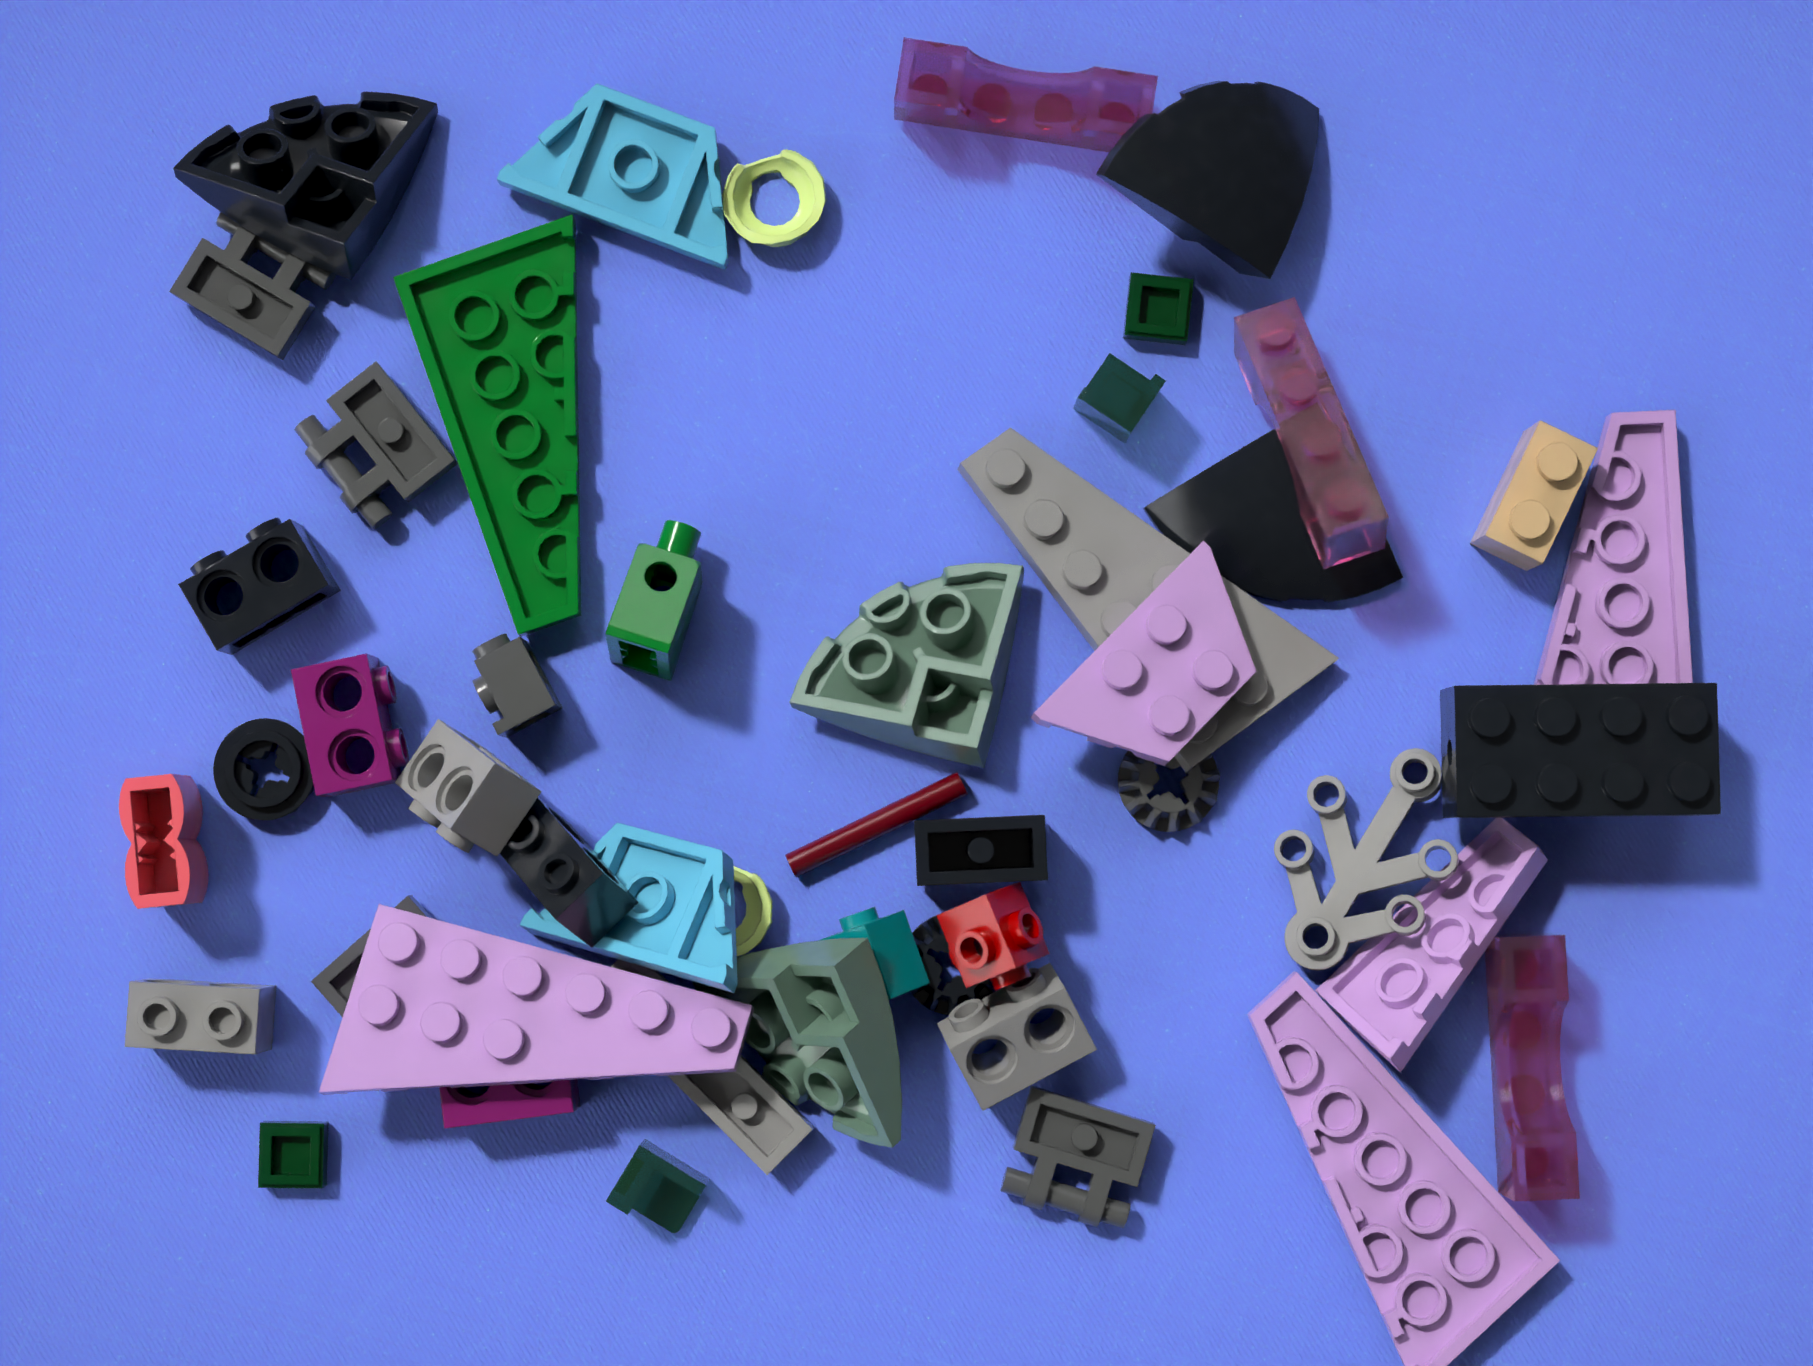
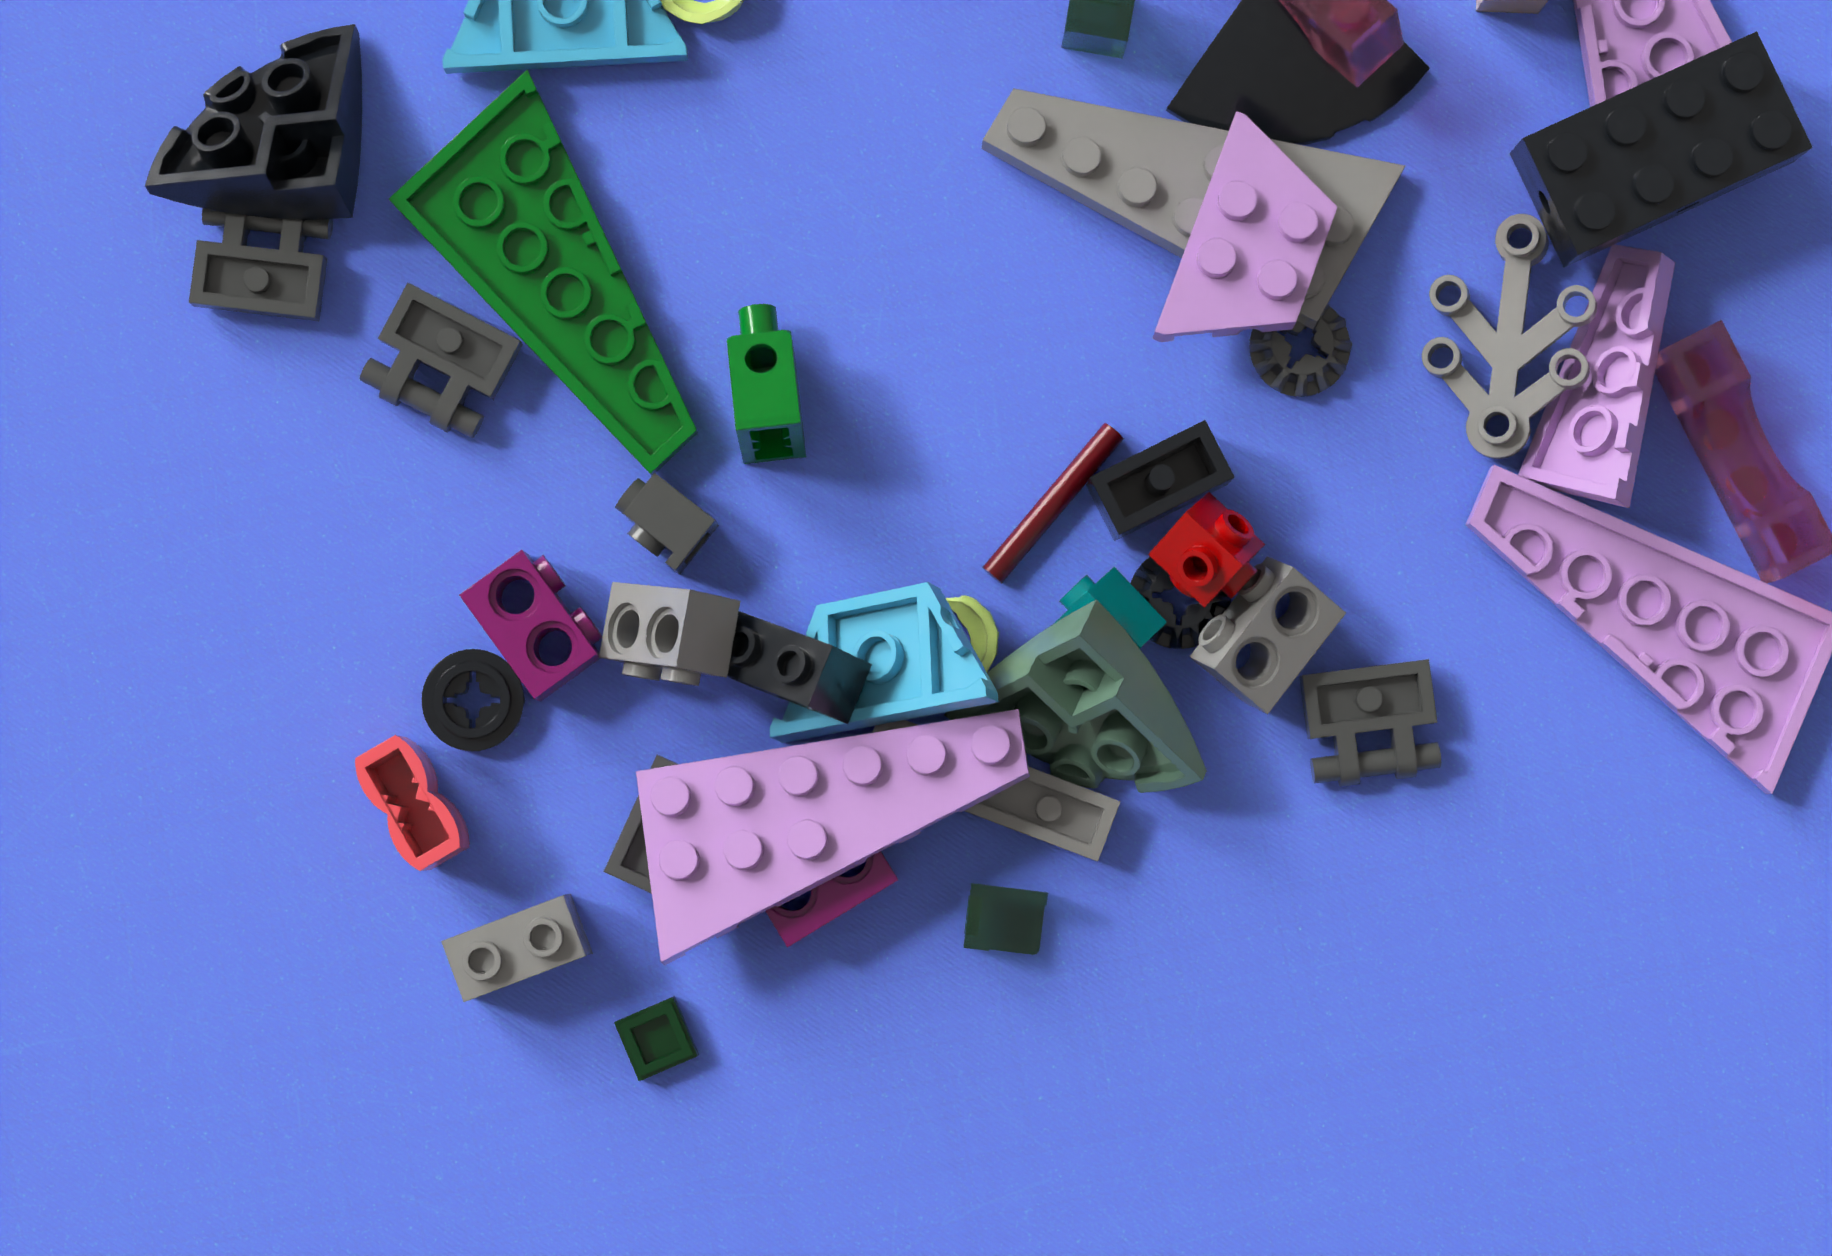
camera: 25 degrees left, 0 degrees up
black brick [178,518,341,655] -> none
sand green brick [789,563,1024,768] -> none

